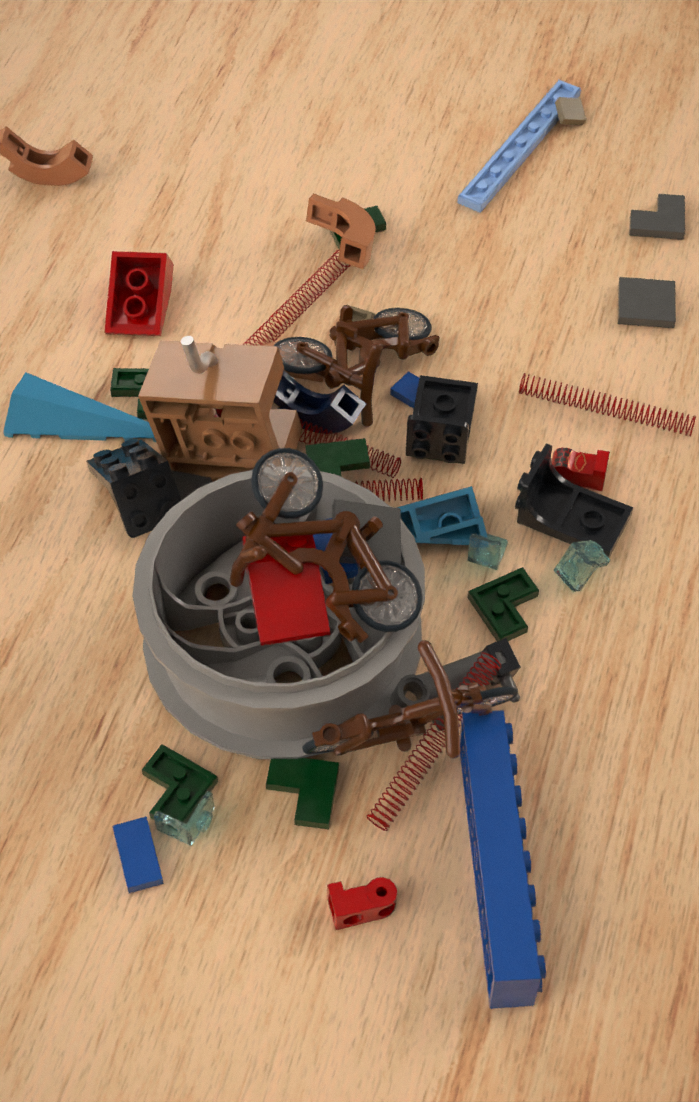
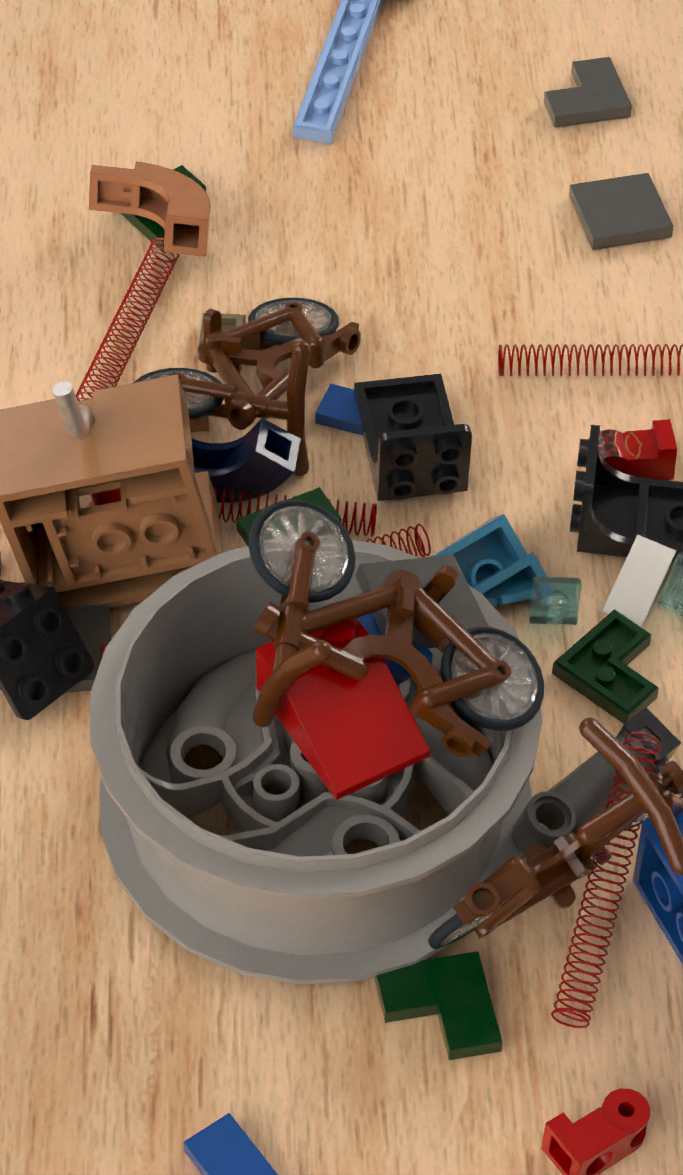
camera: 20 degrees left, 5 degrees down
dark green tile [142,744,218,835] -> none
clear light blue bracket [154,791,214,846] -> none
none -> white sticker [602,535,676,627]

